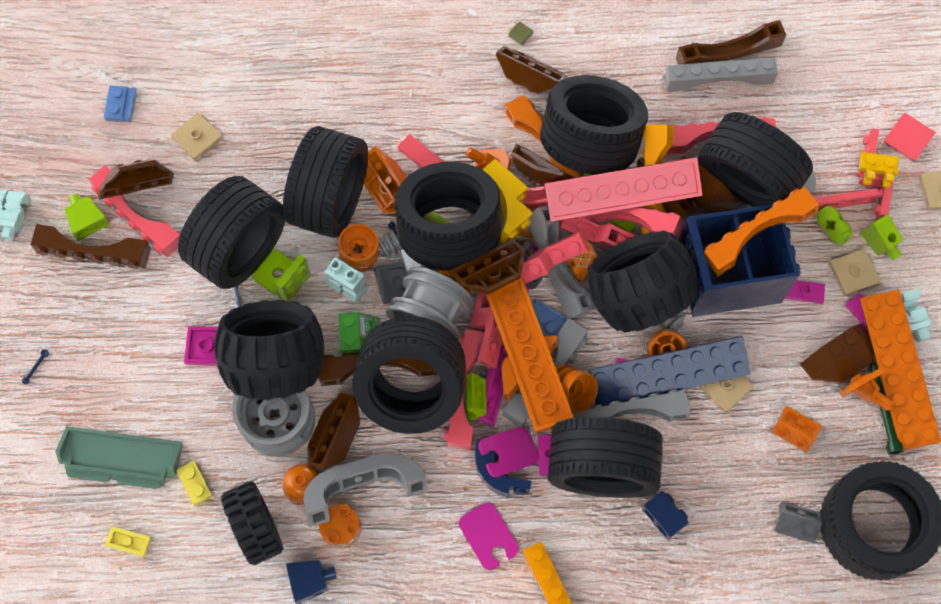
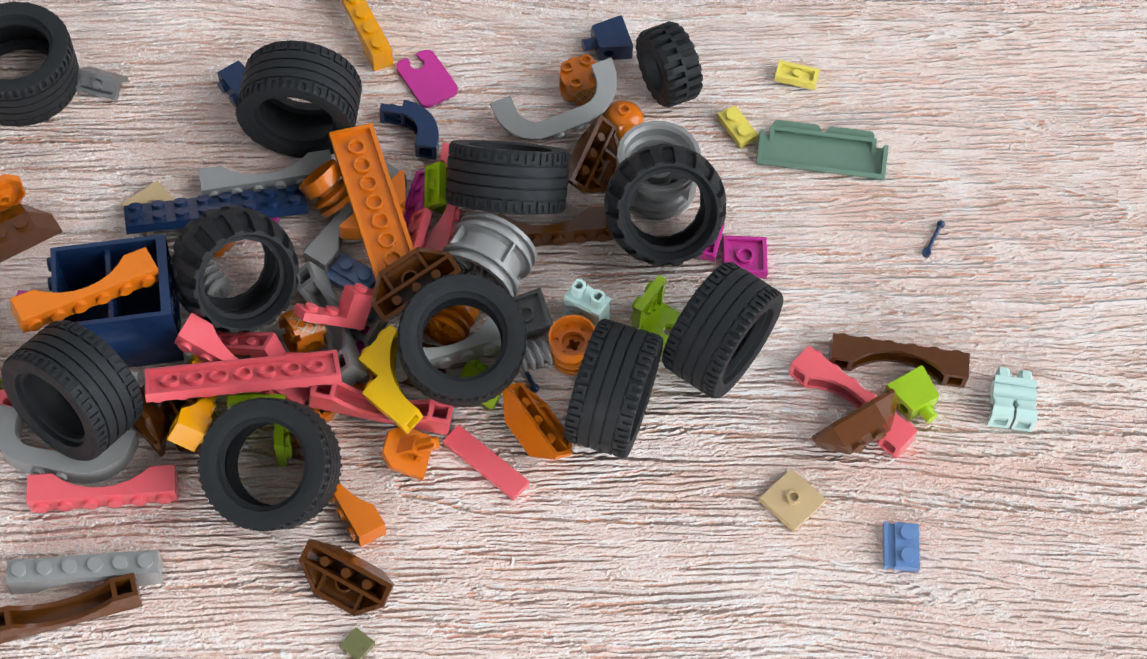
camera: 175 degrees right, 10 degrees down
bright green slope [338,312,379,355] -> none
dark pink piece [478,427,538,477] -> none
reddish brown wedge [511,144,575,187] -> none
orange bracket [772,406,821,452] -> none

